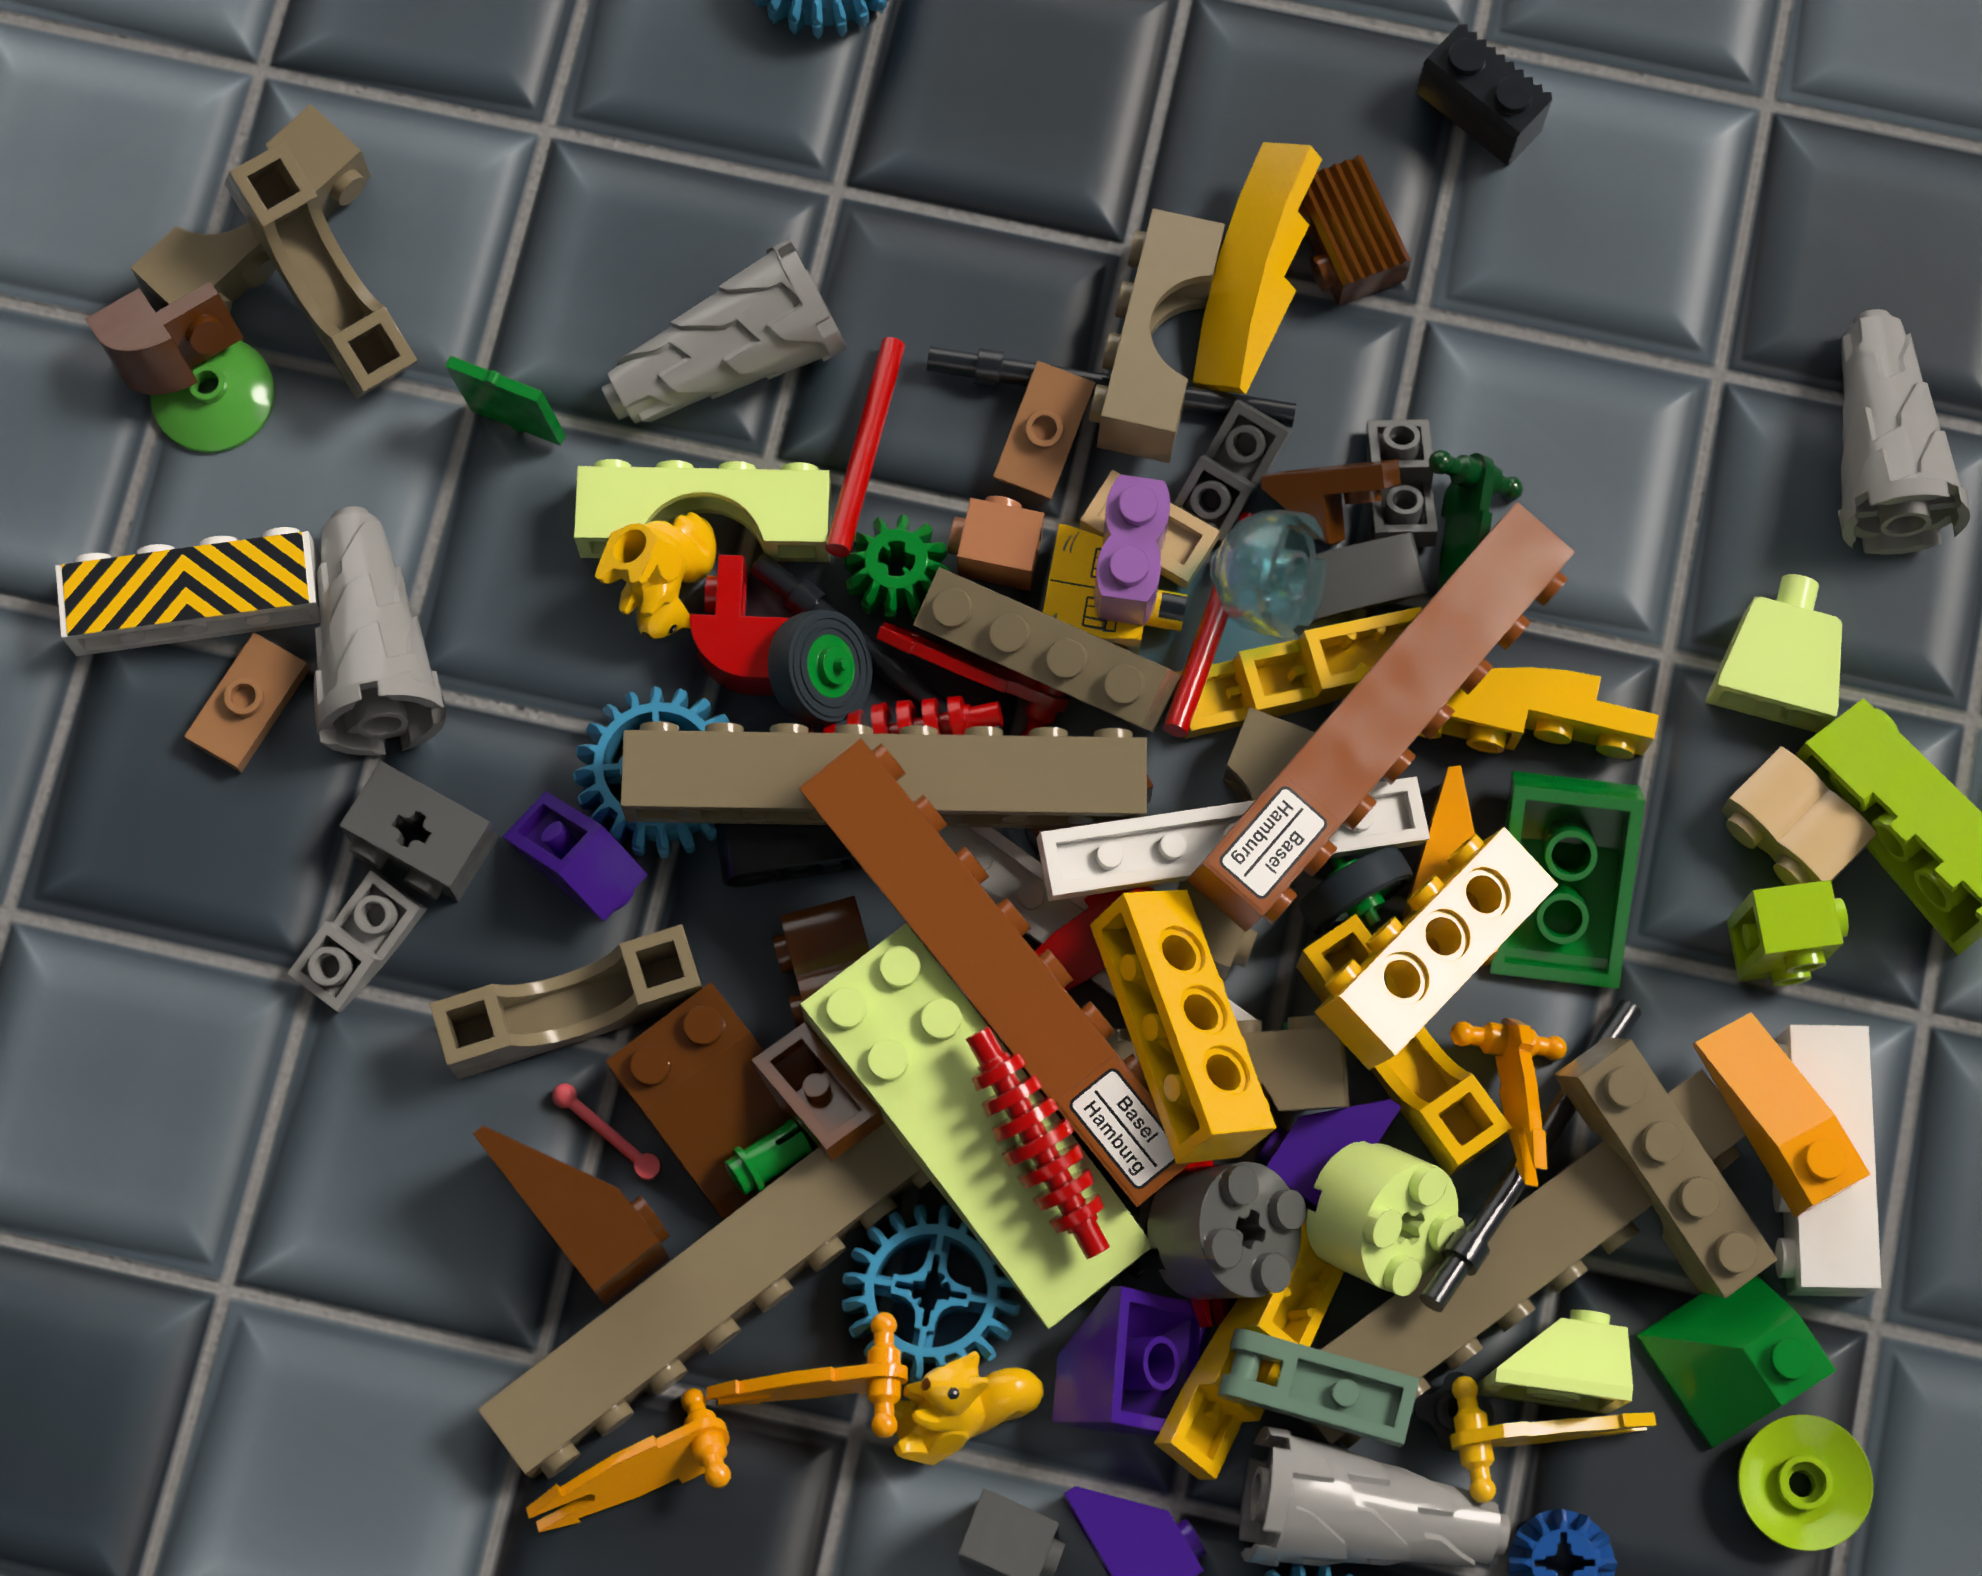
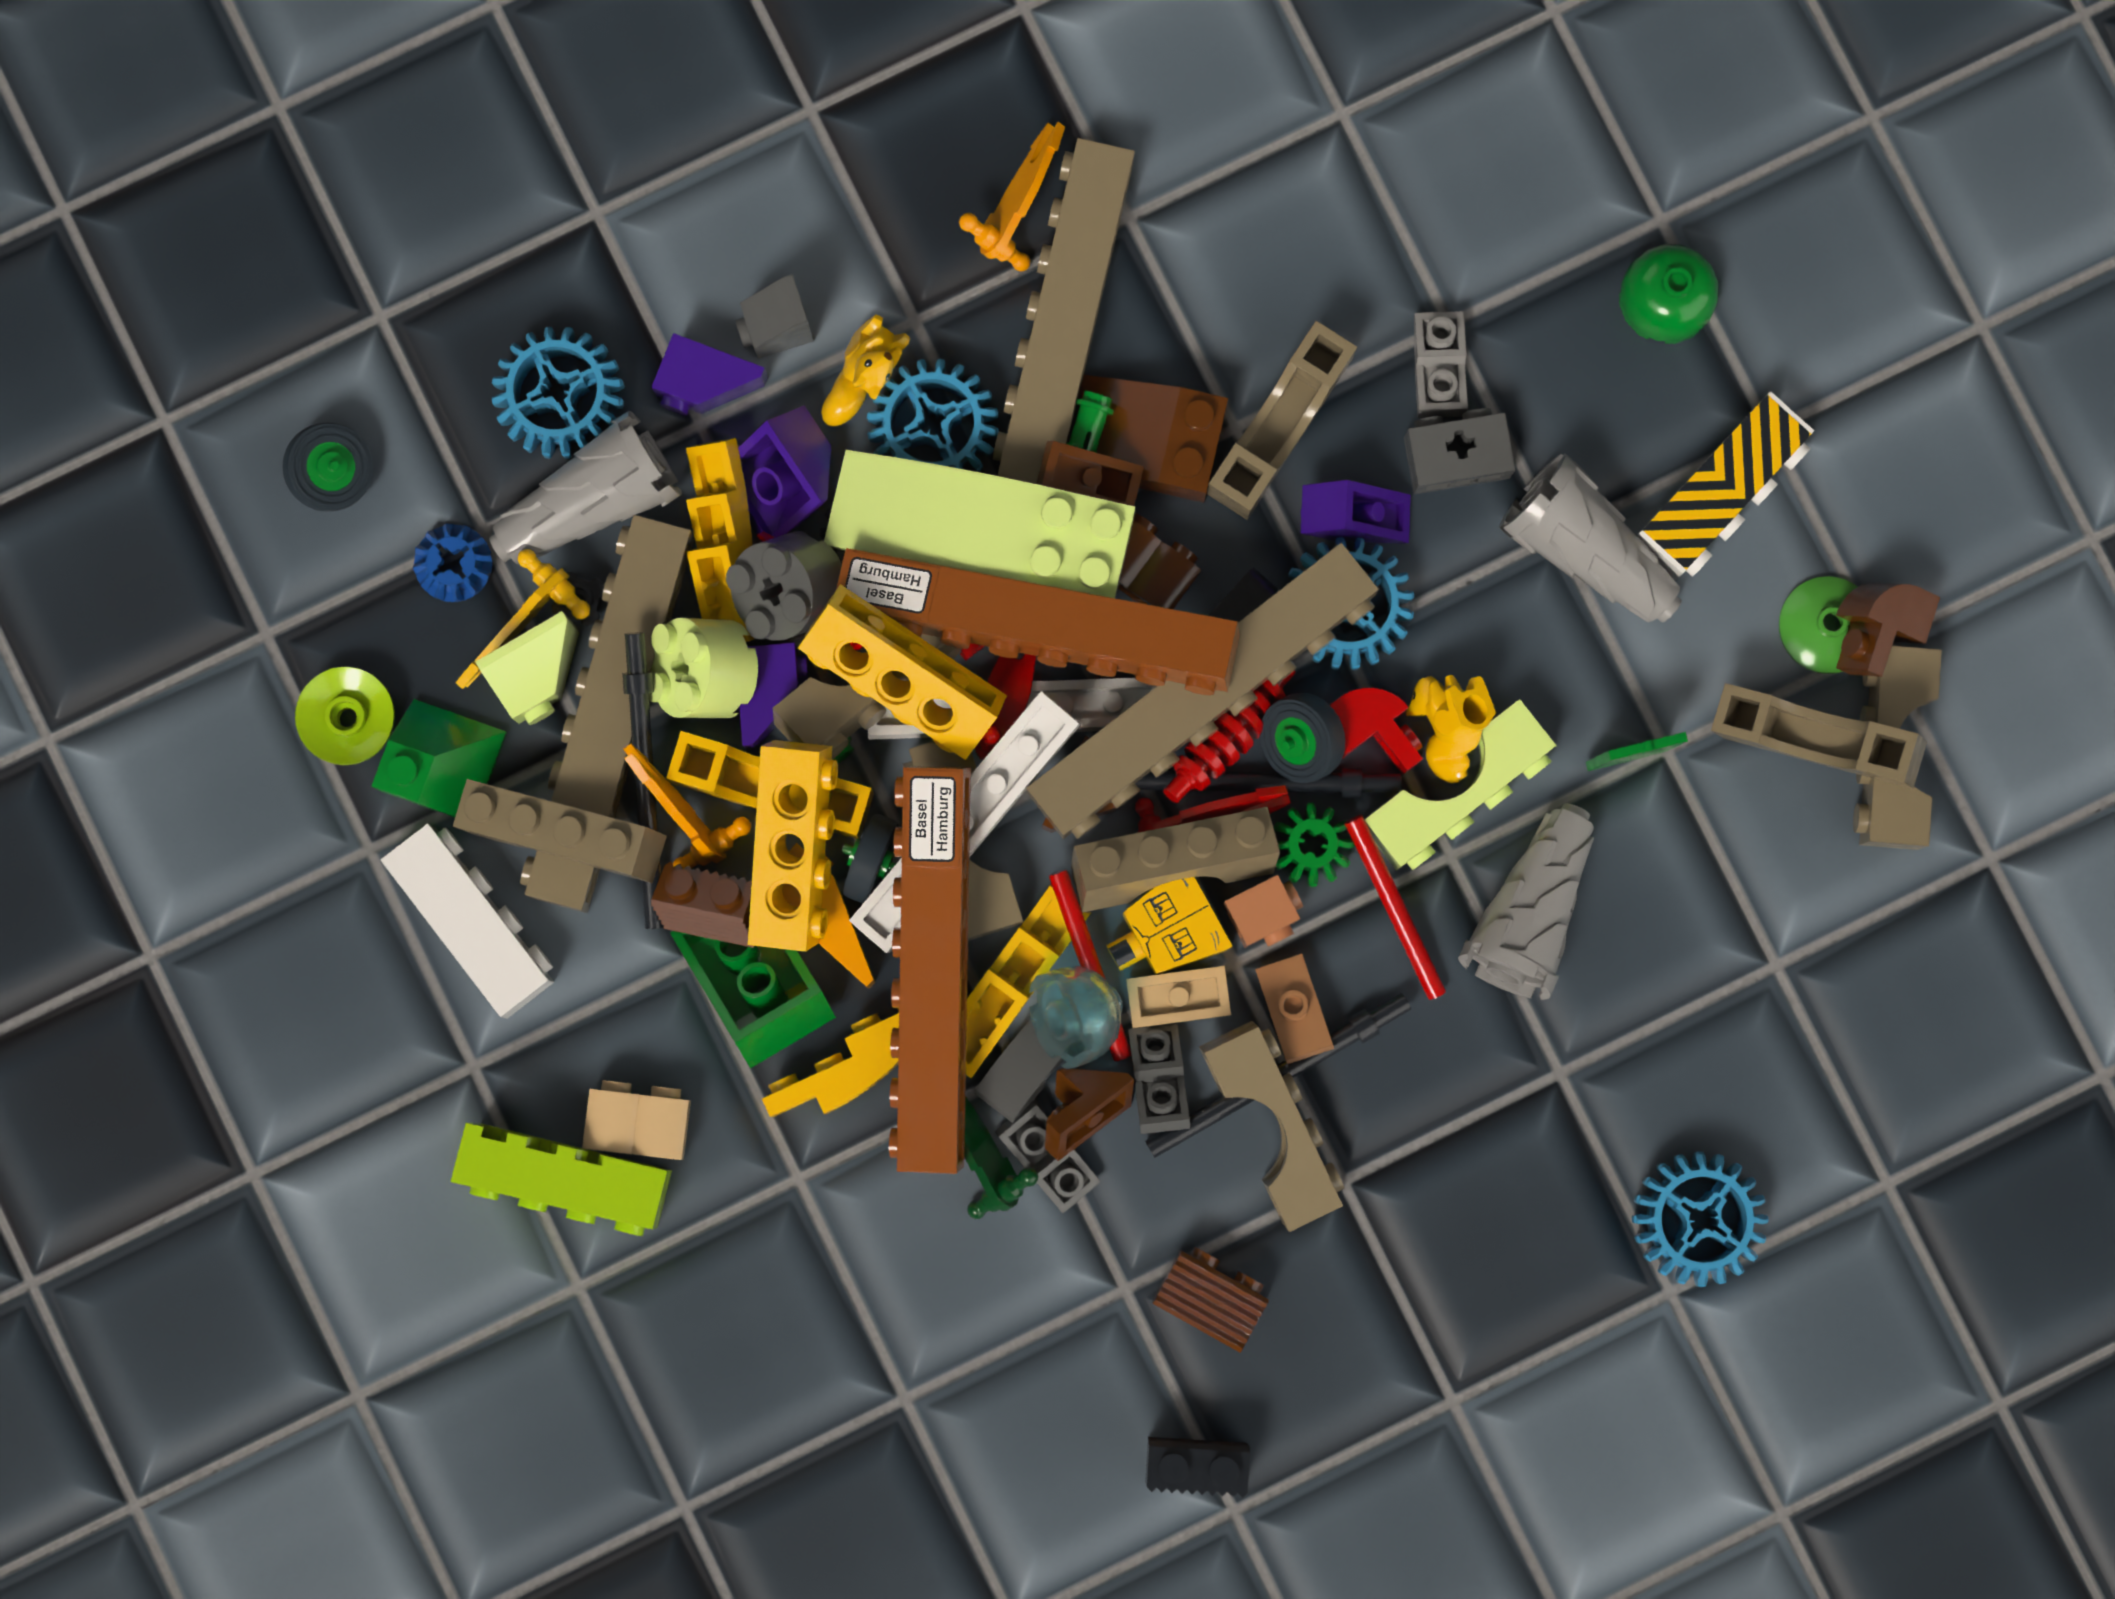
camera: 140 degrees right, 10 degrees up
medium nougat plate [184,632,310,773] -> none
reddish brown slope [472,1125,670,1308] -> none
coral hinge [552,1083,661,1181] -> none
light orange piece [706,1312,908,1438] -> none
red piece [966,1026,1110,1259] -> none
medium lavender brick [1094,474,1170,626] -> none
yellow slope [1193,142,1323,395] -> none
sand green plate [1217,1329,1420,1448] -> none
light orange slope [1693,1012,1870,1218] -> none
yellowish green torso [1705,574,1842,733] -> none
lime brick [1727,880,1849,986] -> none
light grey cone [1838,309,1971,555] -> none
none -> reddish brown brick [651,862,756,948]
none -> green cylinder [1619,244,1718,344]

